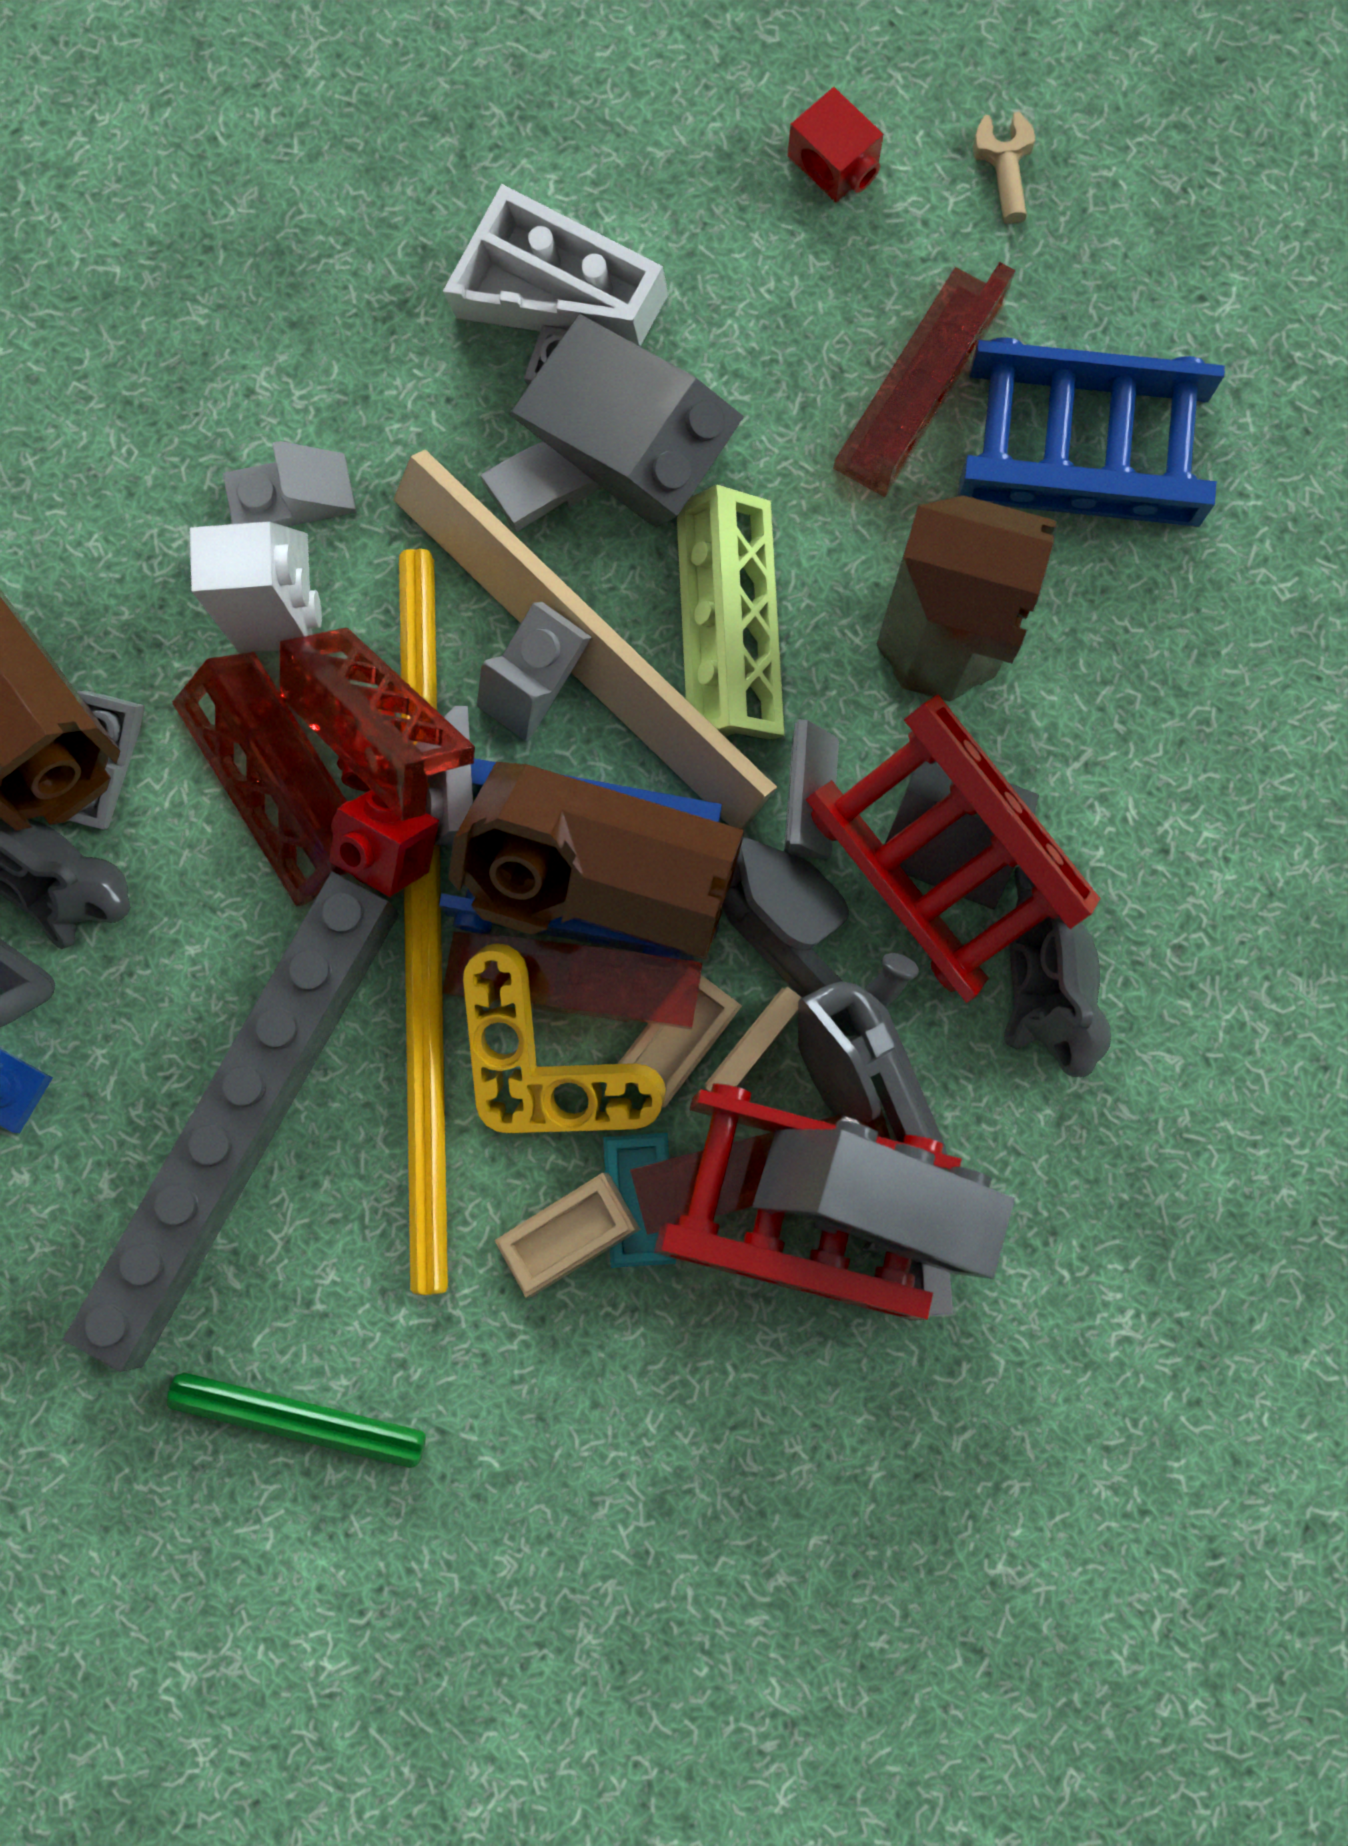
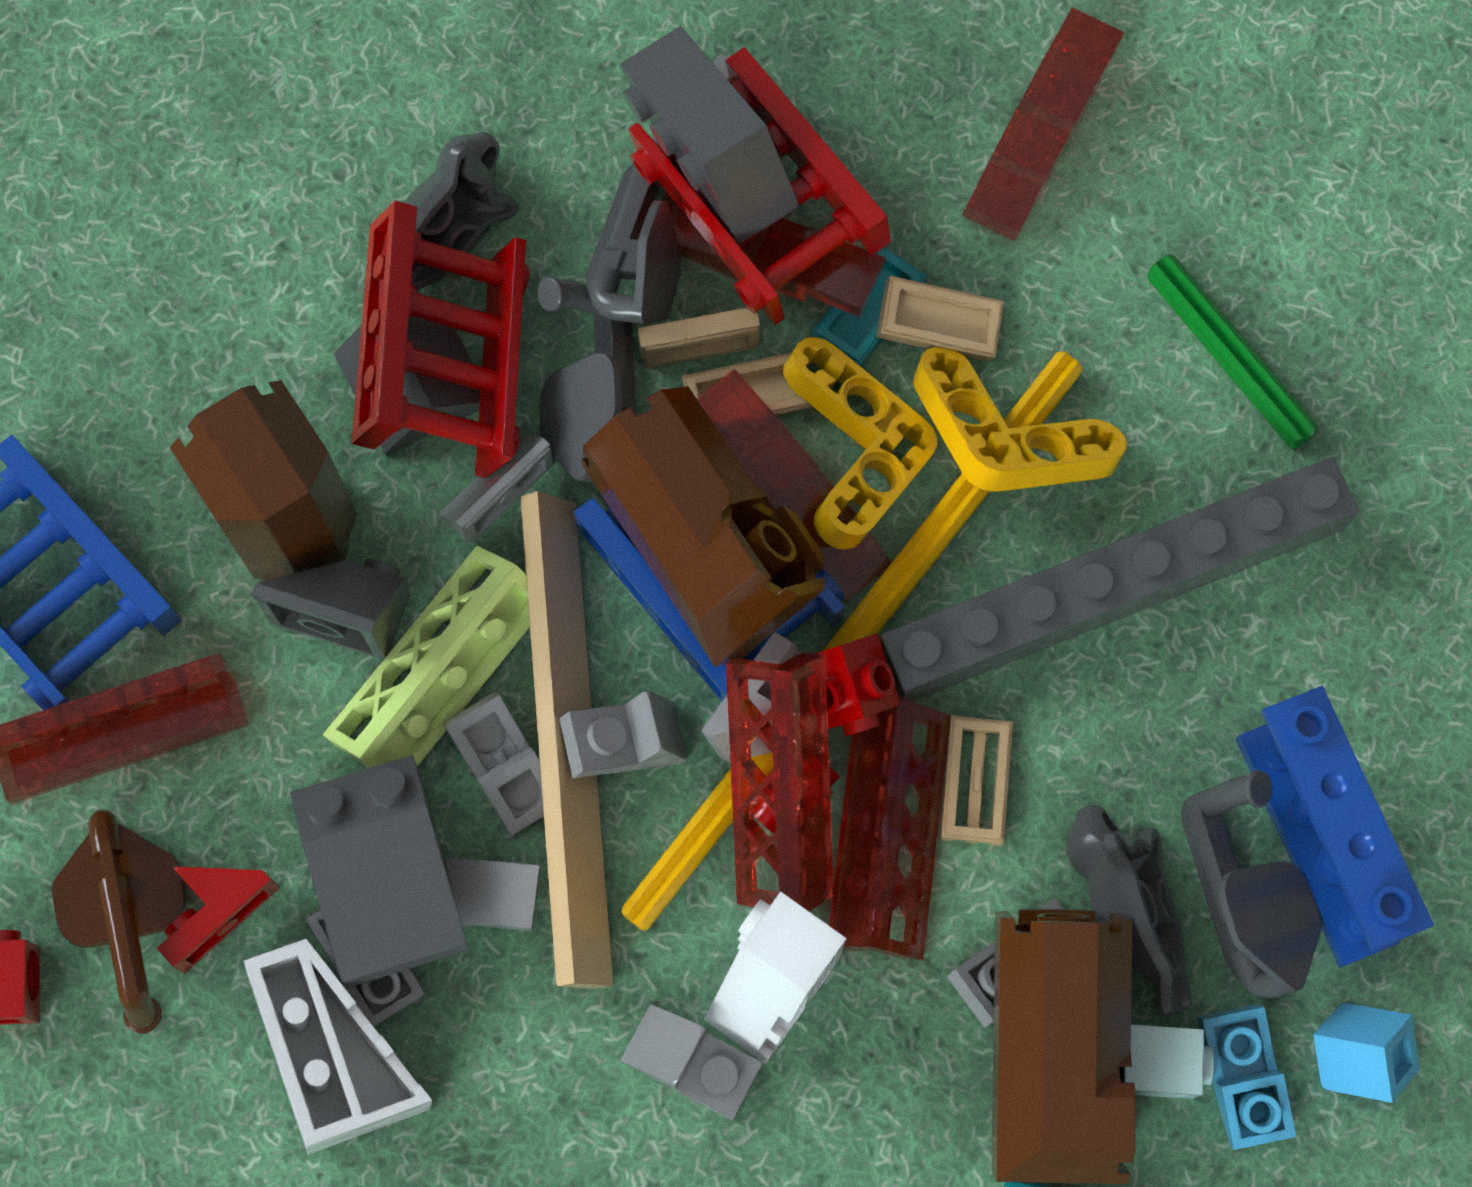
camera: 145 degrees left, 5 degrees down
none -> reddish brown piece [51,809,185,1034]
none -> red slope [156,867,280,974]
none -> dark grey slope [251,559,411,660]
none -> light grey slope [443,691,544,836]
none -> yellow beam [912,347,1127,492]
none -> tan tile [940,715,1013,846]
none -> clear red slope [962,7,1125,242]

